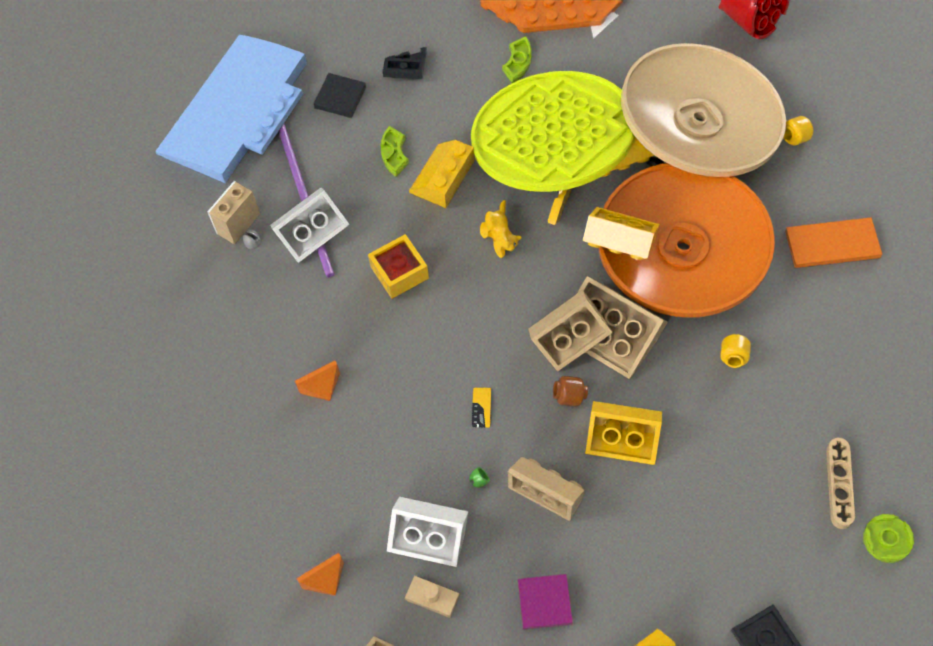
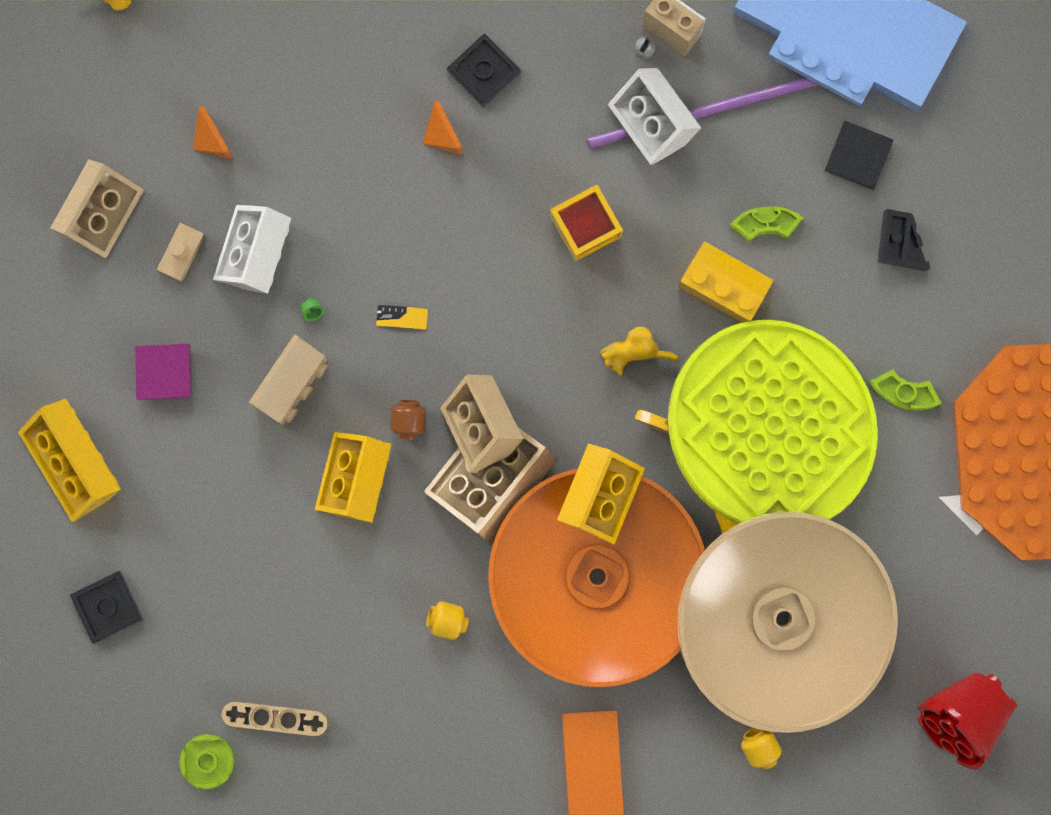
camera: 90 degrees right, 20 degrees up
none -> black tile [446,33,521,107]

